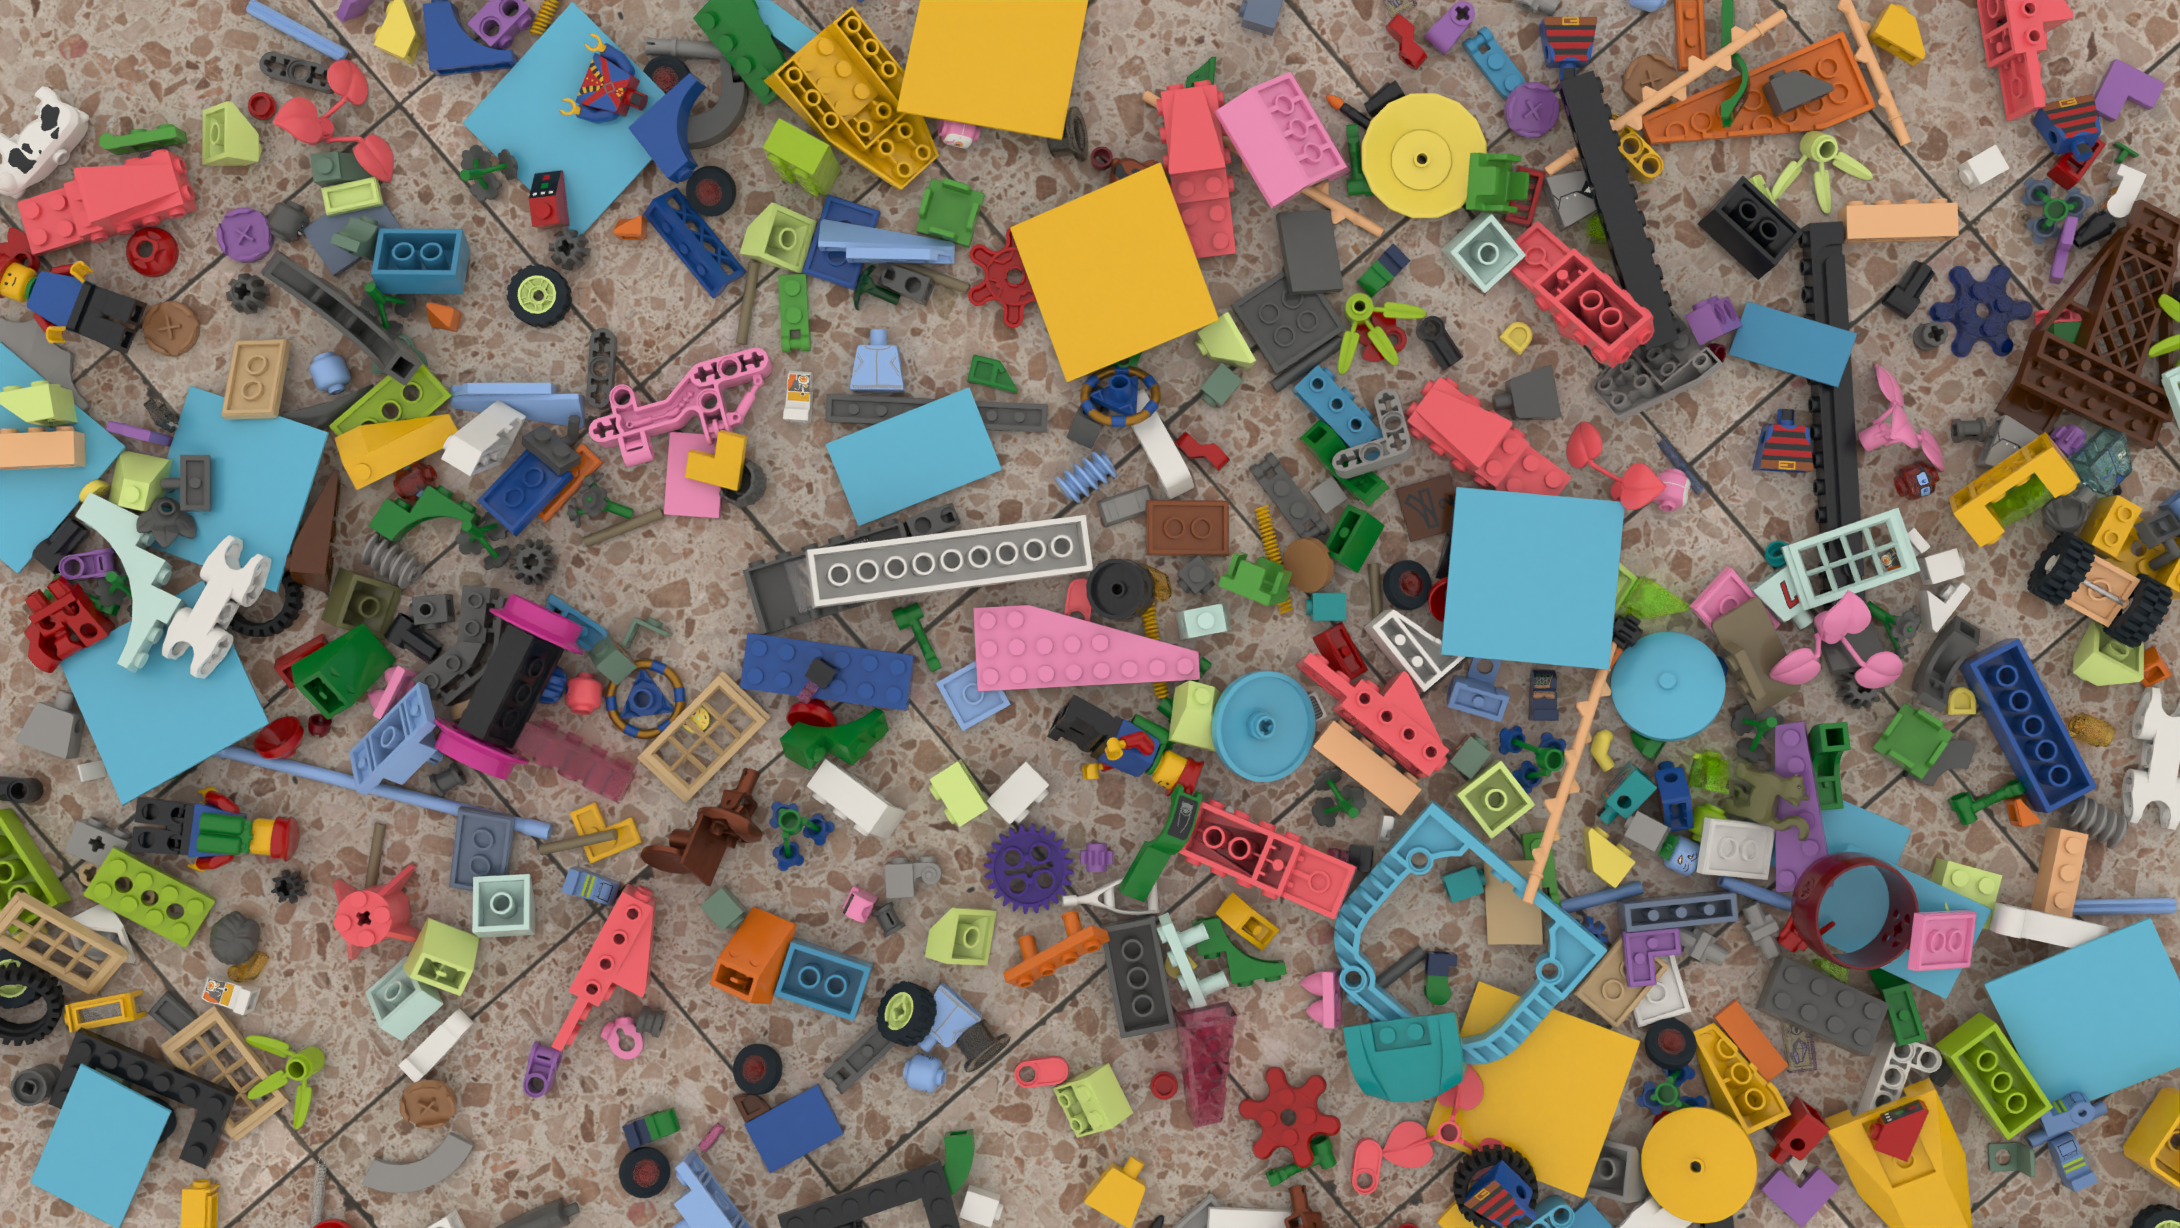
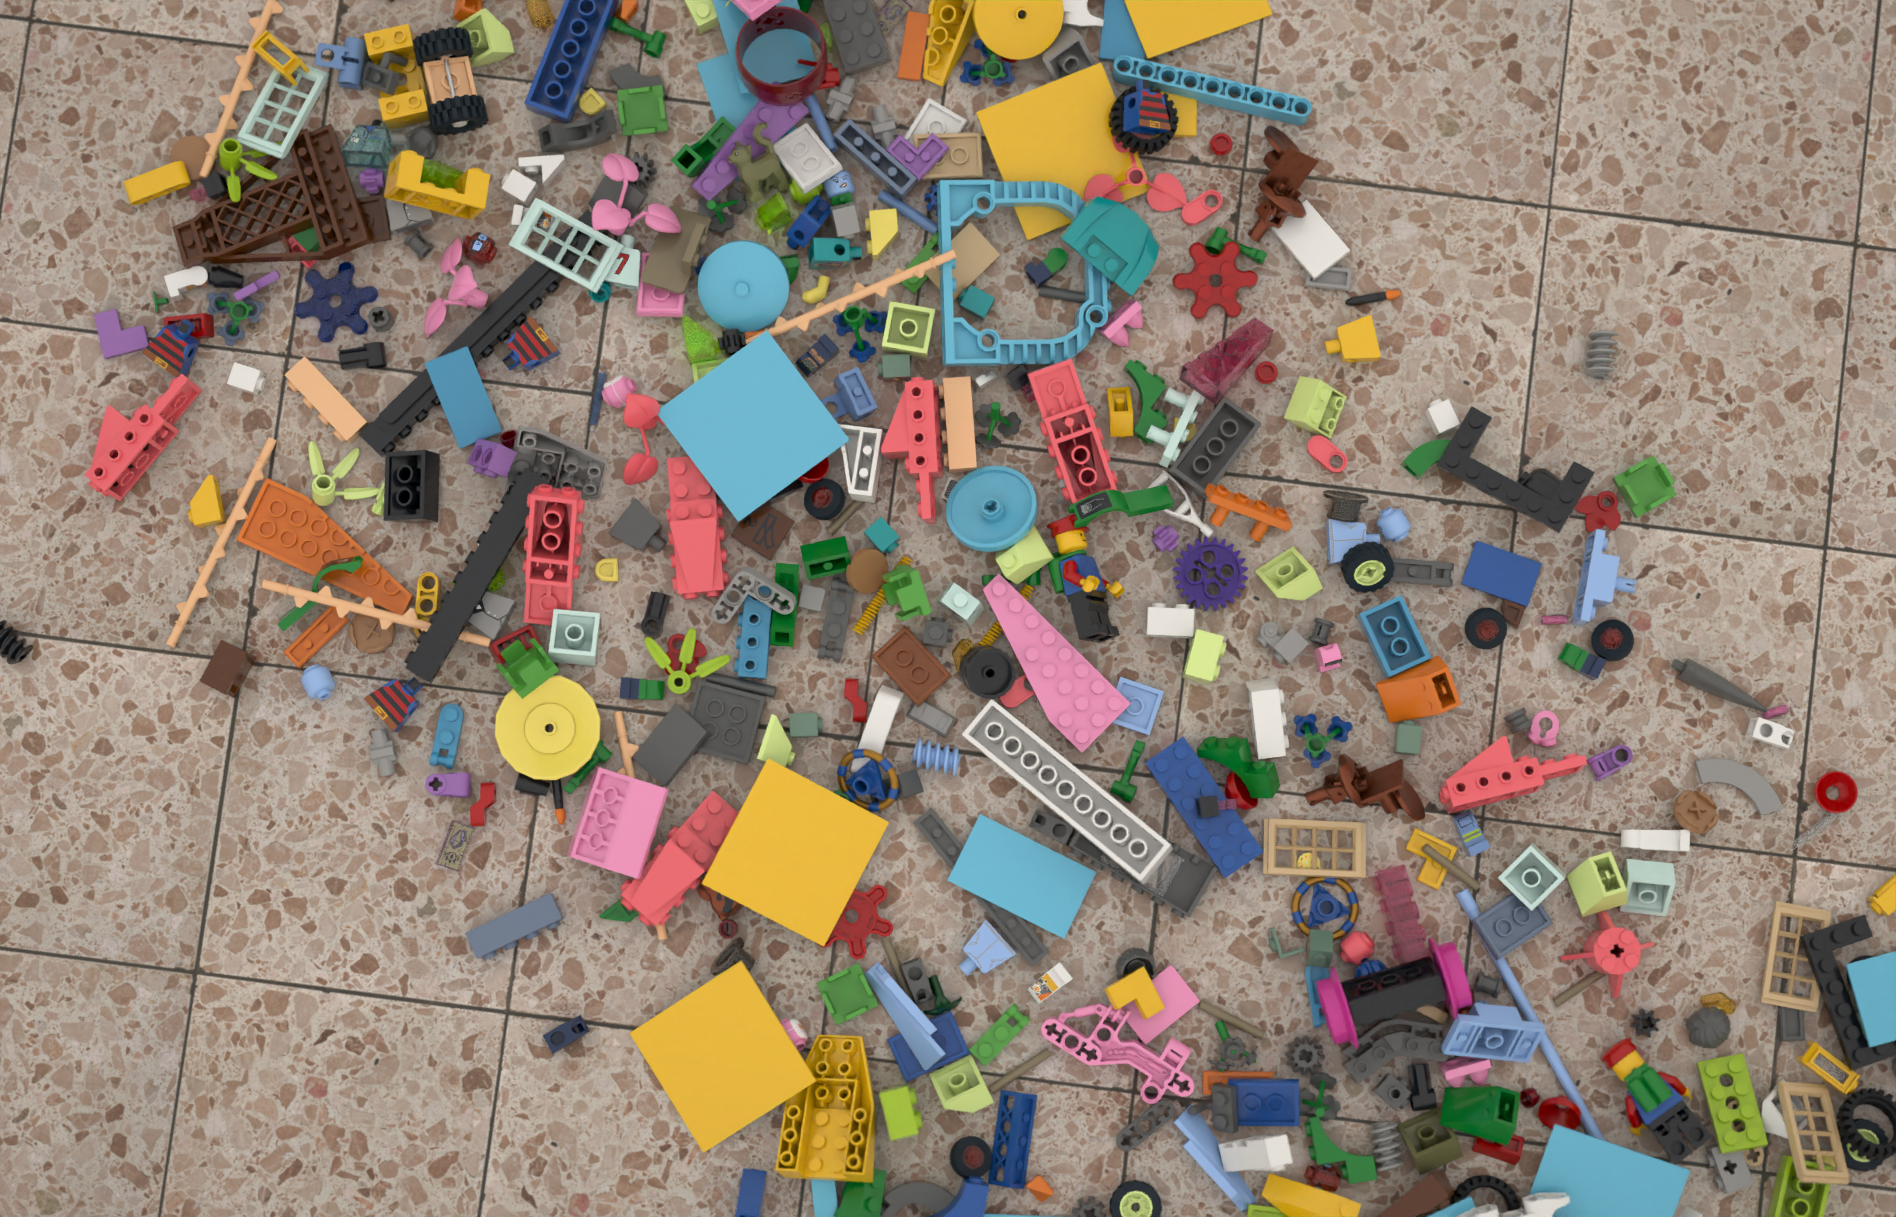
camera: 135 degrees left, 5 degrees down
white leg [201,975,261,1015] -> none
lime plant [245,1035,325,1130] -> none
green tile [967,354,1018,394] -> none
red slope [1313,622,1368,680] -> none
medium lavender tile [1504,82,1559,138] -> none
black wheel [1644,1019,1696,1070] -> none
dark grey slope [1762,70,1834,117] -> none
dark grey plant [1866,601,1921,659] -> none

